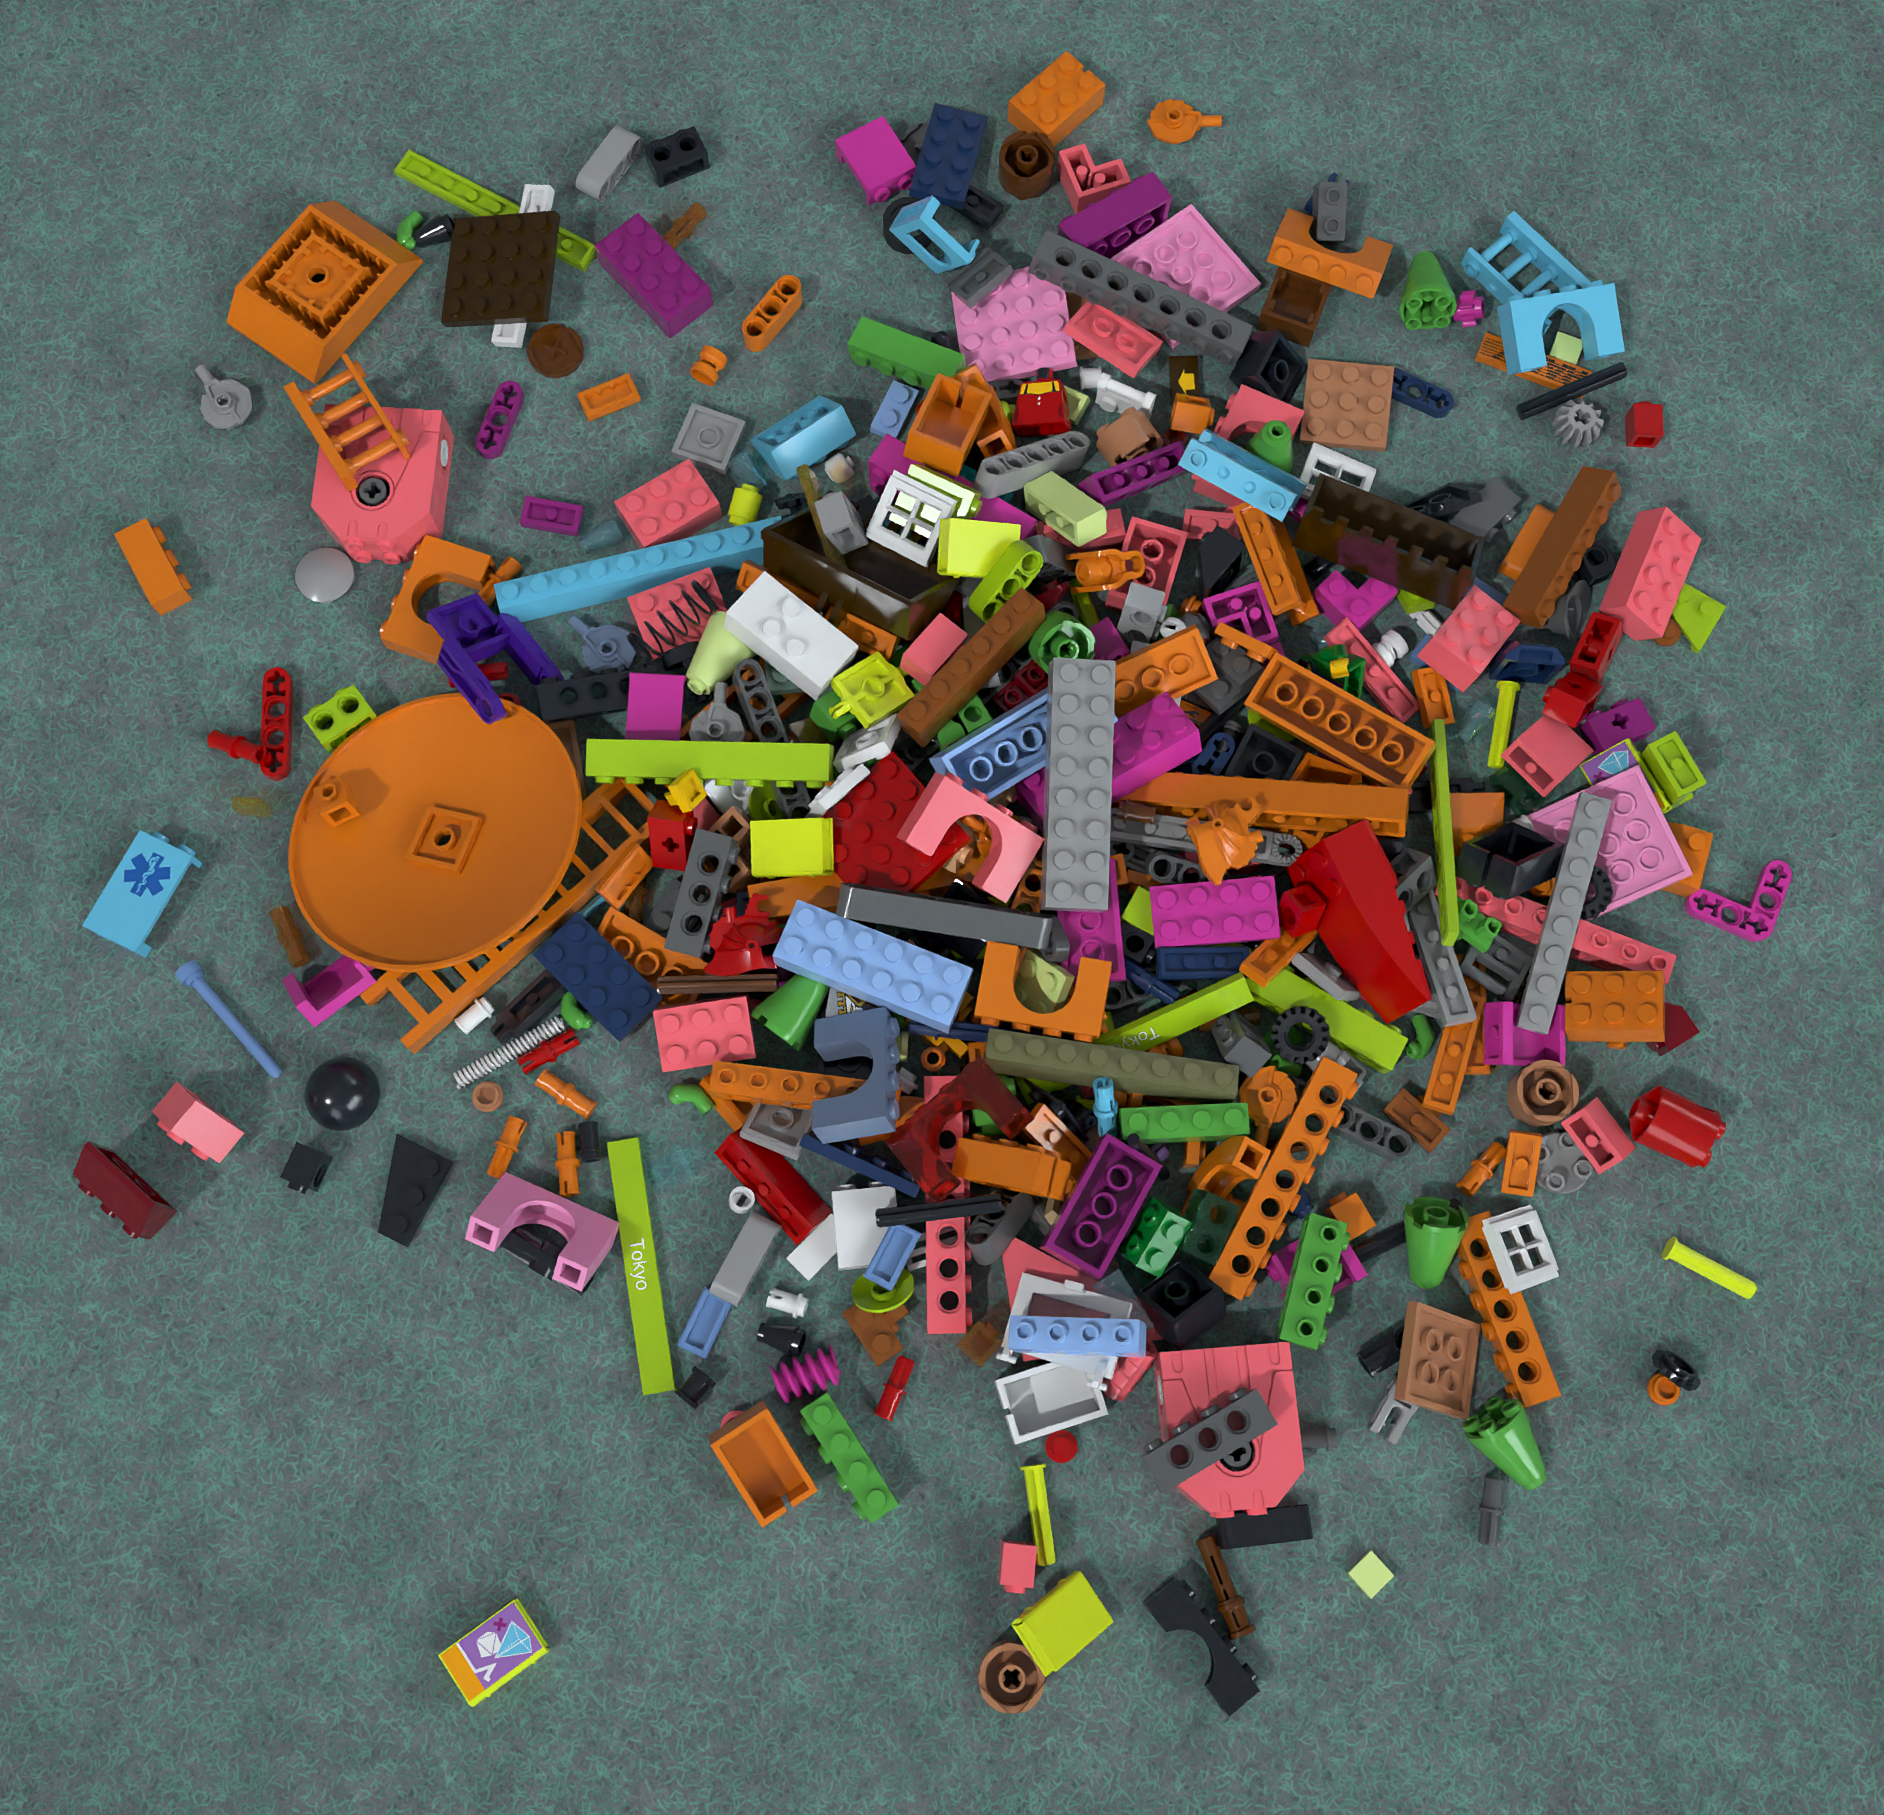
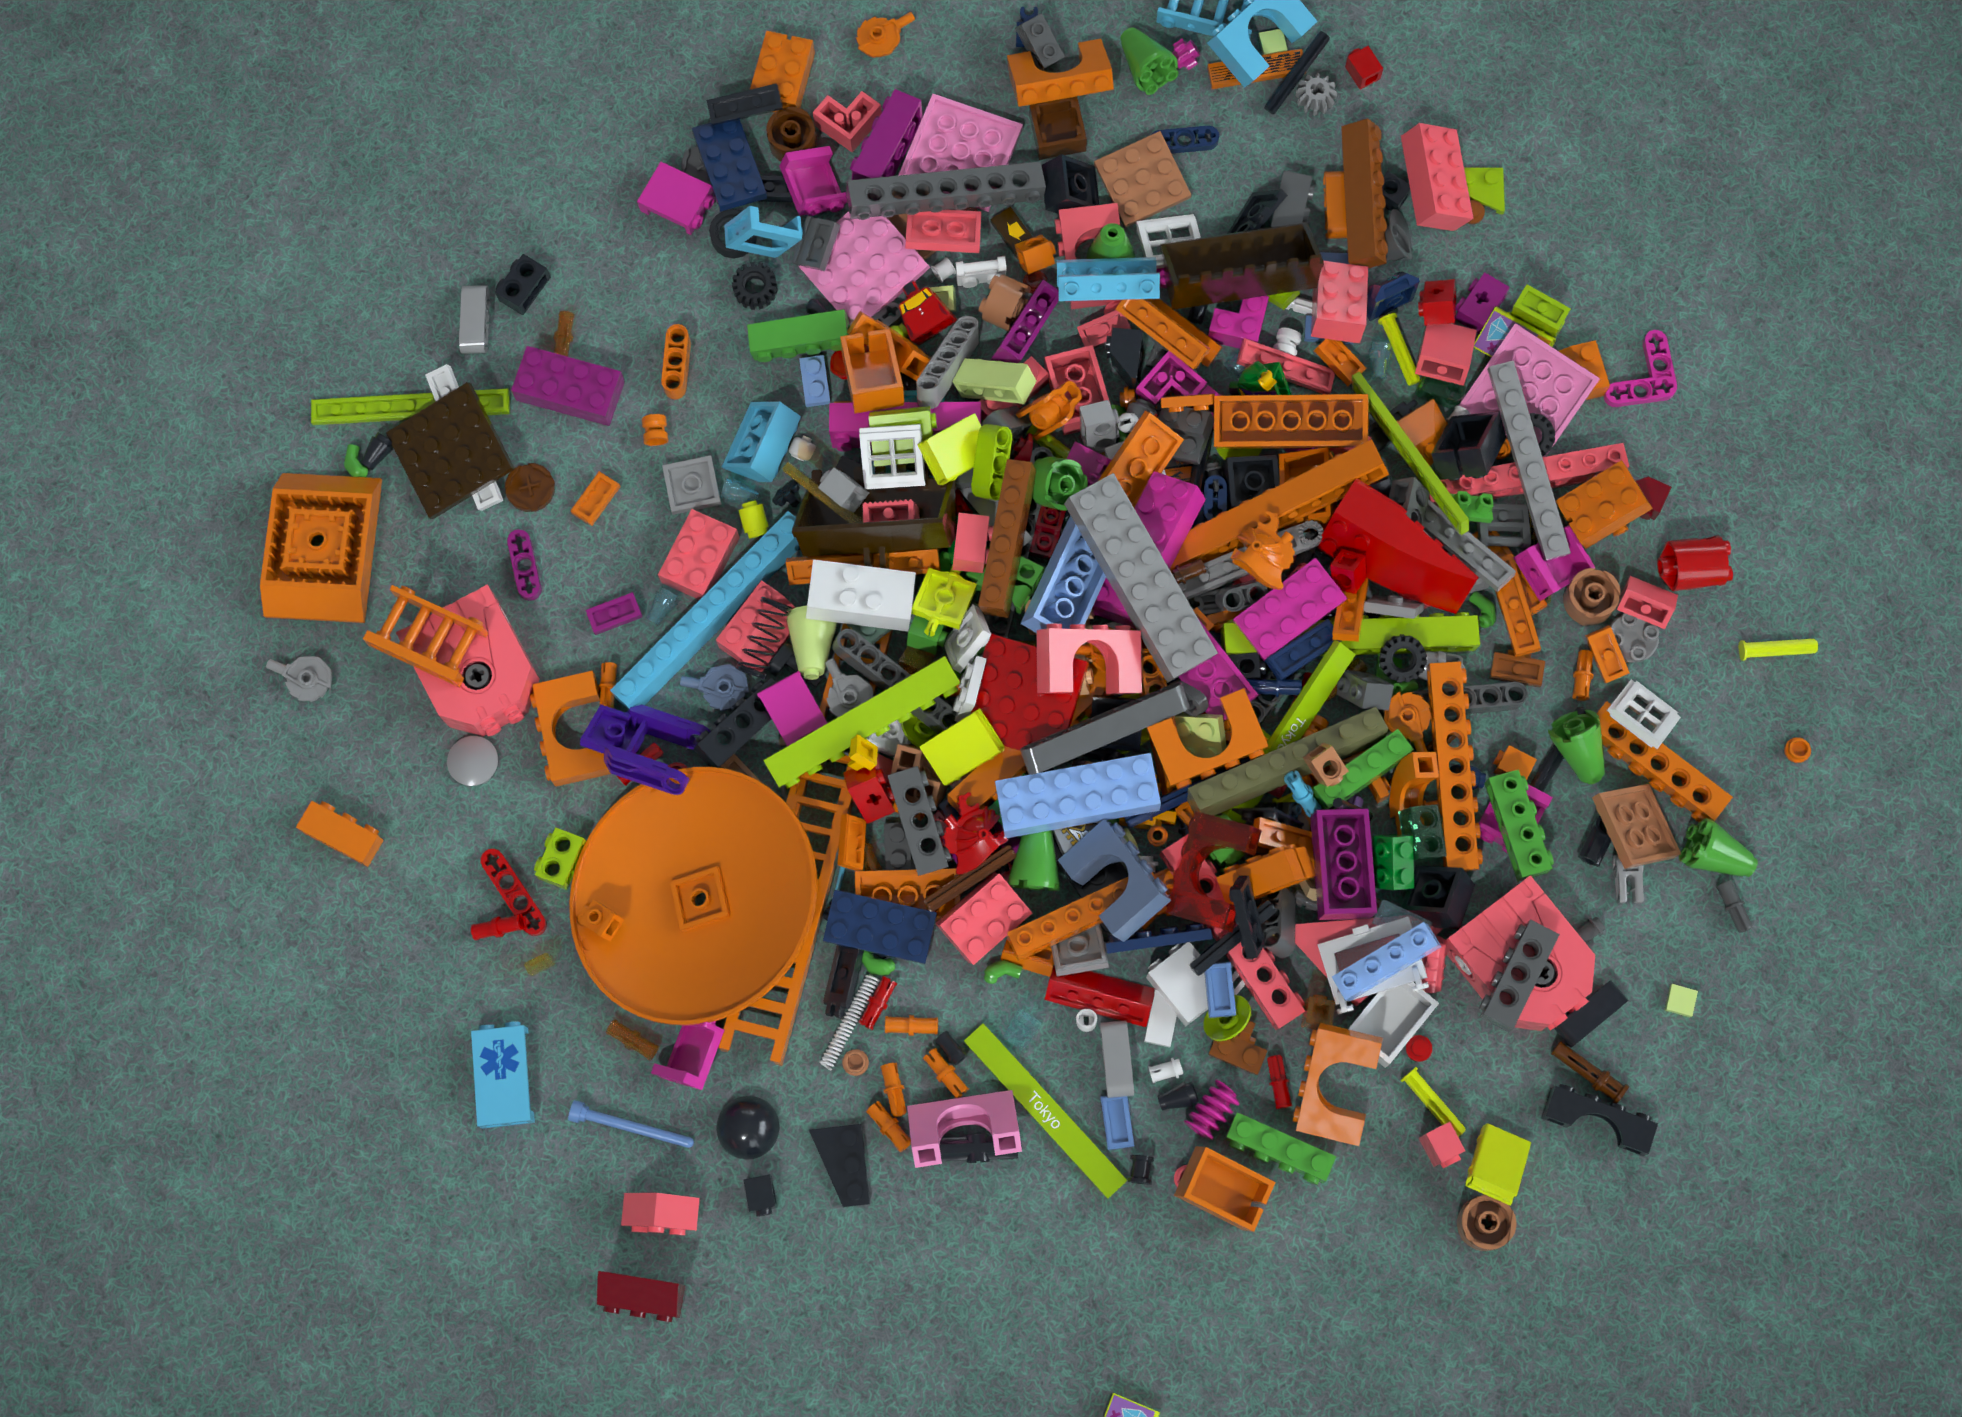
camera: 25 degrees left, 0 degrees up
white pin [454,996,495,1035] -> none
red brick [1569,611,1623,684] -> none
black gear [1652,1350,1701,1391] -> none
none -> black plate [706,84,784,126]
none -> black tyre [732,262,778,310]
none -> dark pink panel [779,146,847,216]
none -> coral brick [863,499,920,523]
none -> orange pin [866,1101,911,1152]
none -> black plate [1229,876,1265,958]
none -> orange arch [1293,1023,1383,1146]
none -> nougat brick [1303,743,1349,787]

